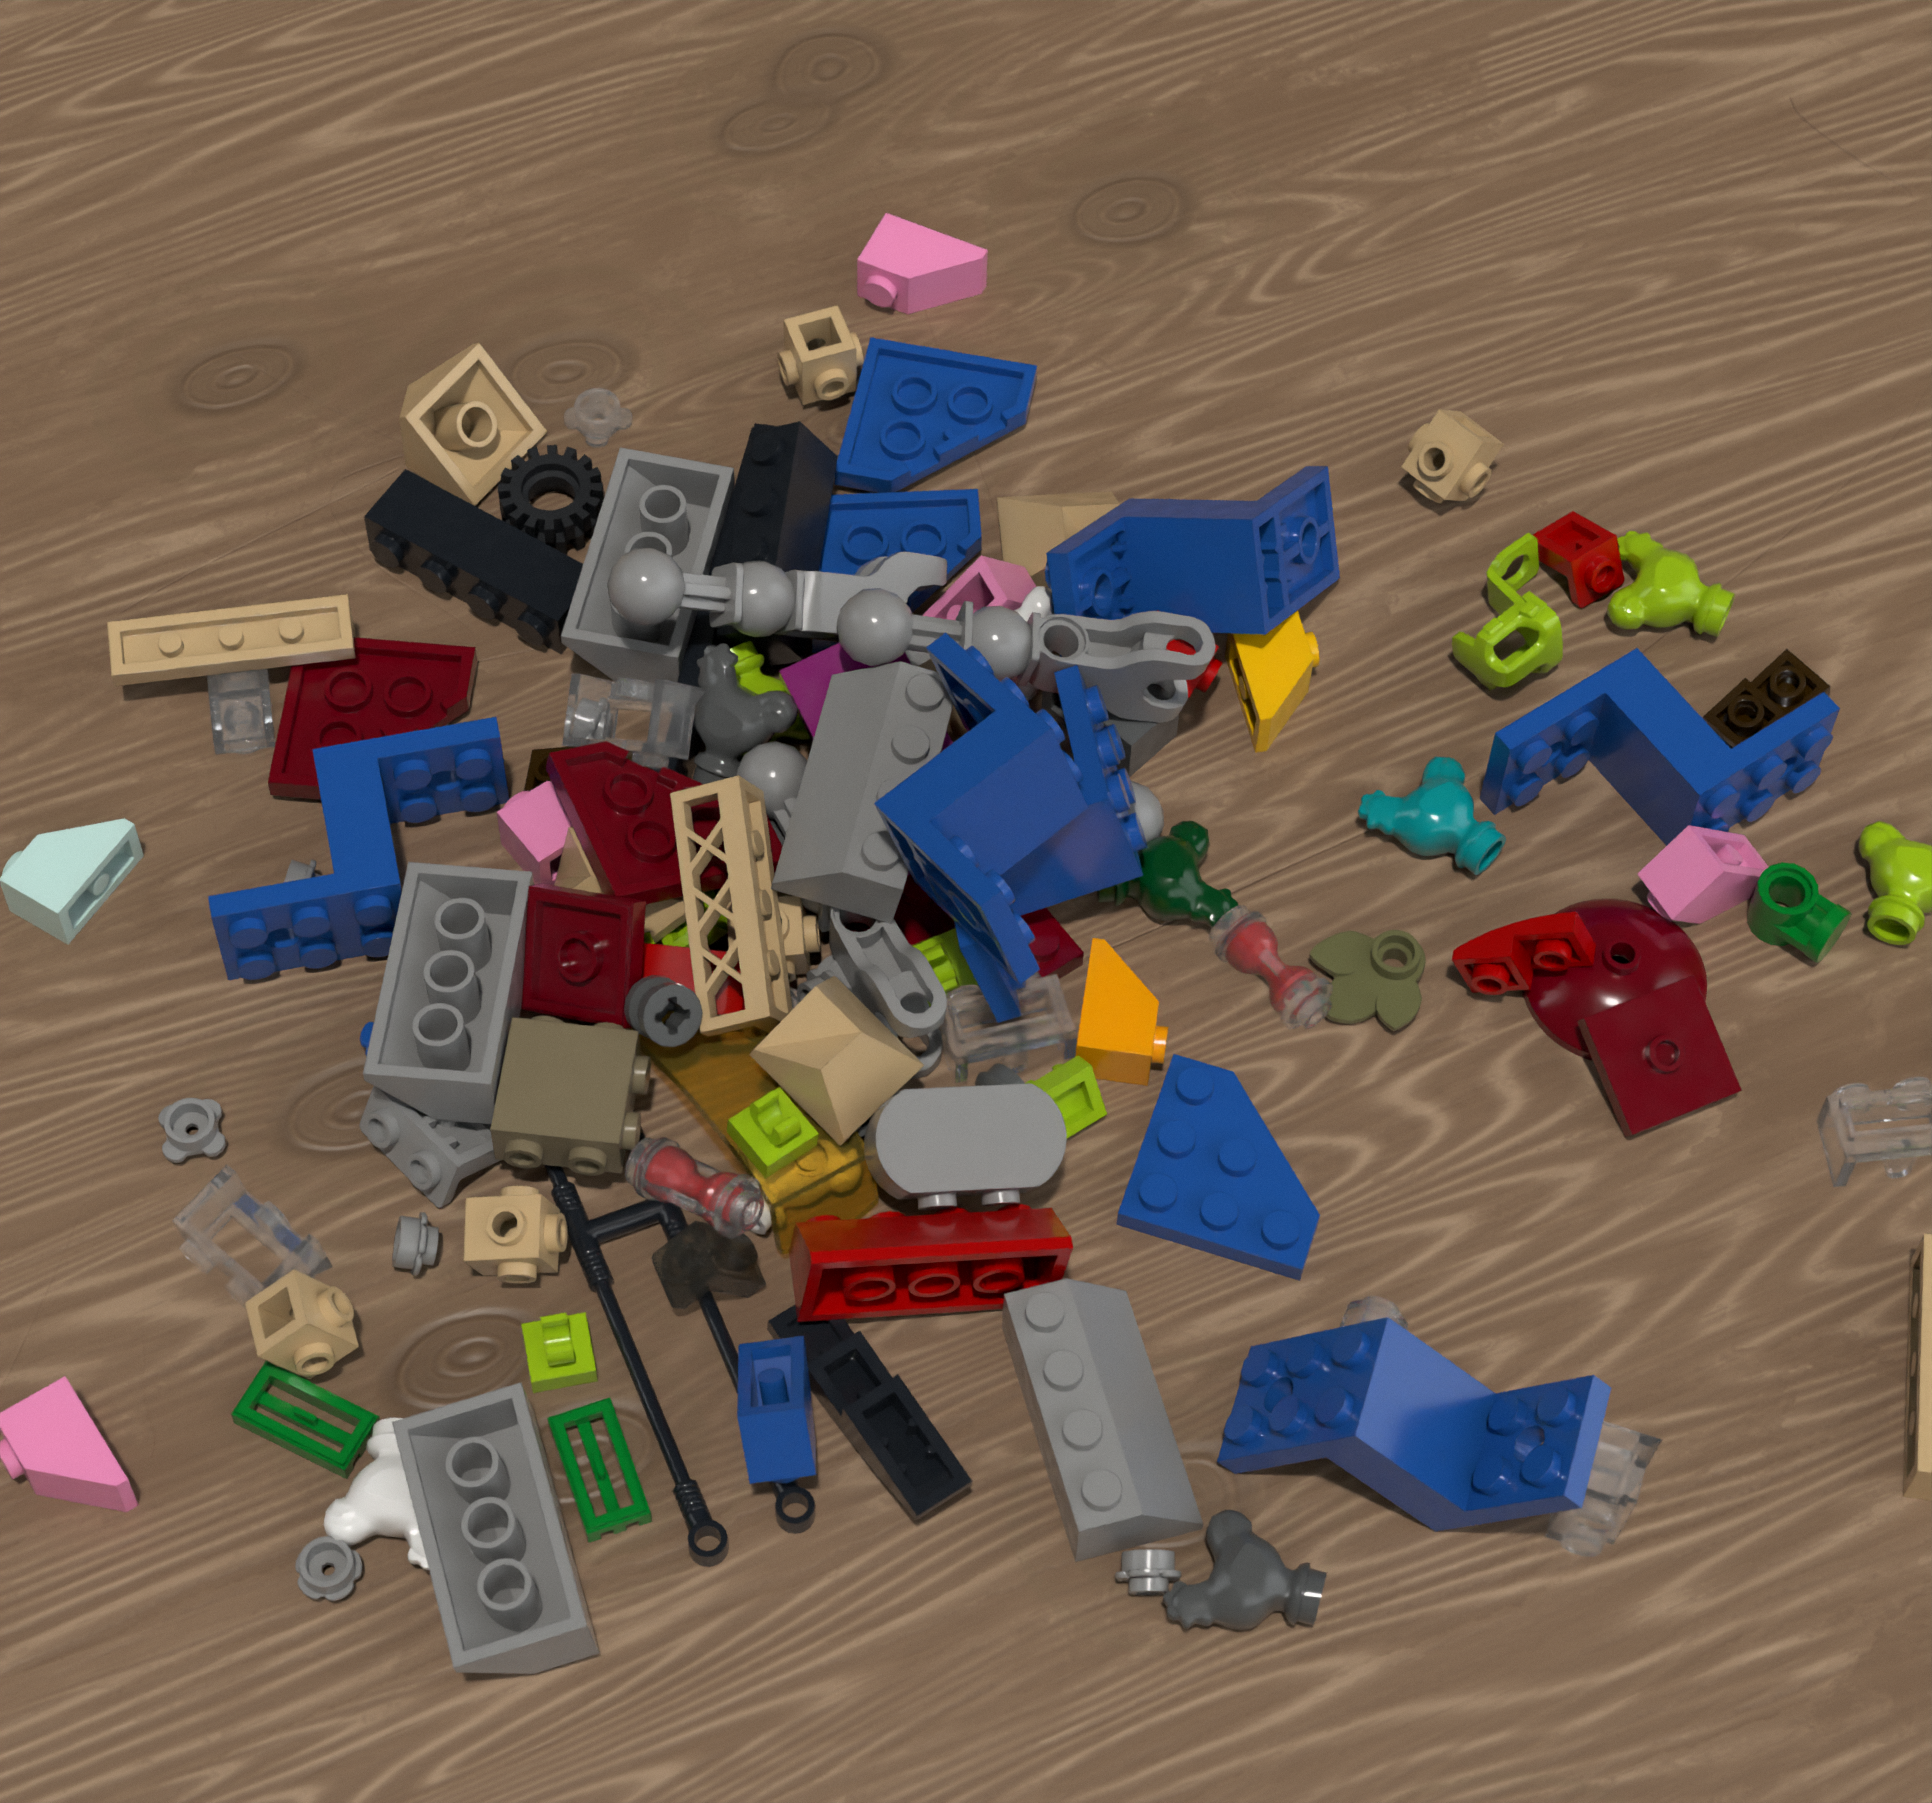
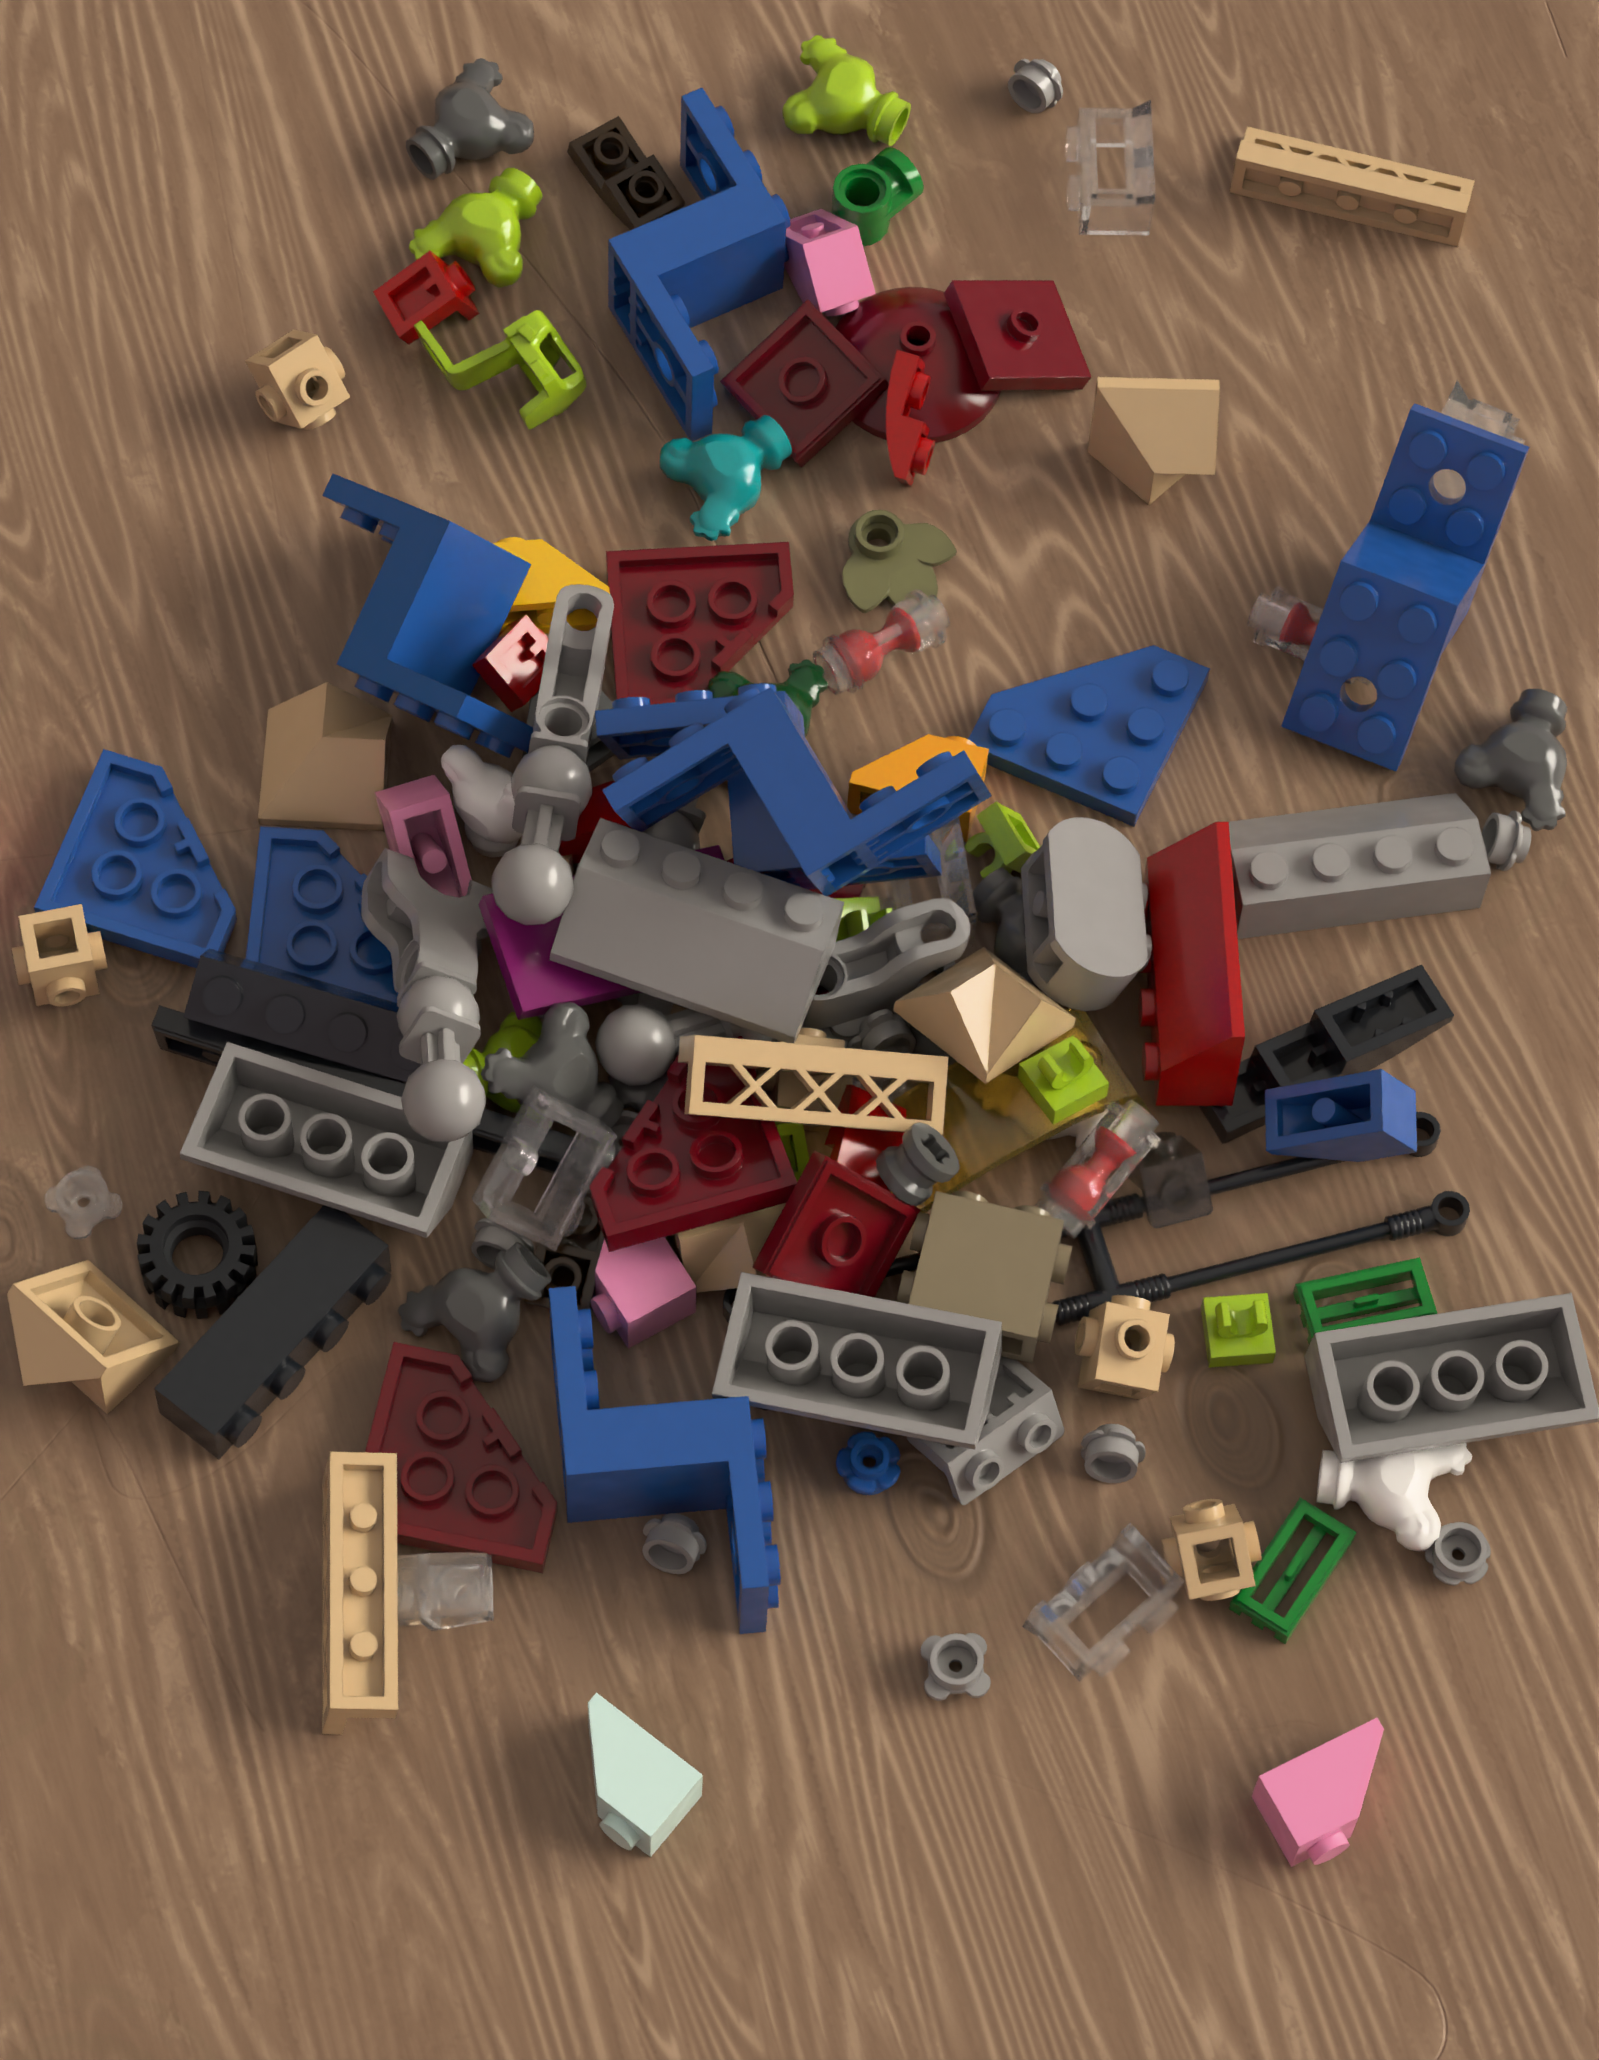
camera: 85 degrees left, 5 degrees up
none -> dark grey animal [398,1242,552,1383]
none -> dark grey animal [406,58,534,180]
none -> dark red plate [606,542,794,705]
none -> dark red plate [720,299,889,468]
none -> tan slope [1088,377,1220,505]

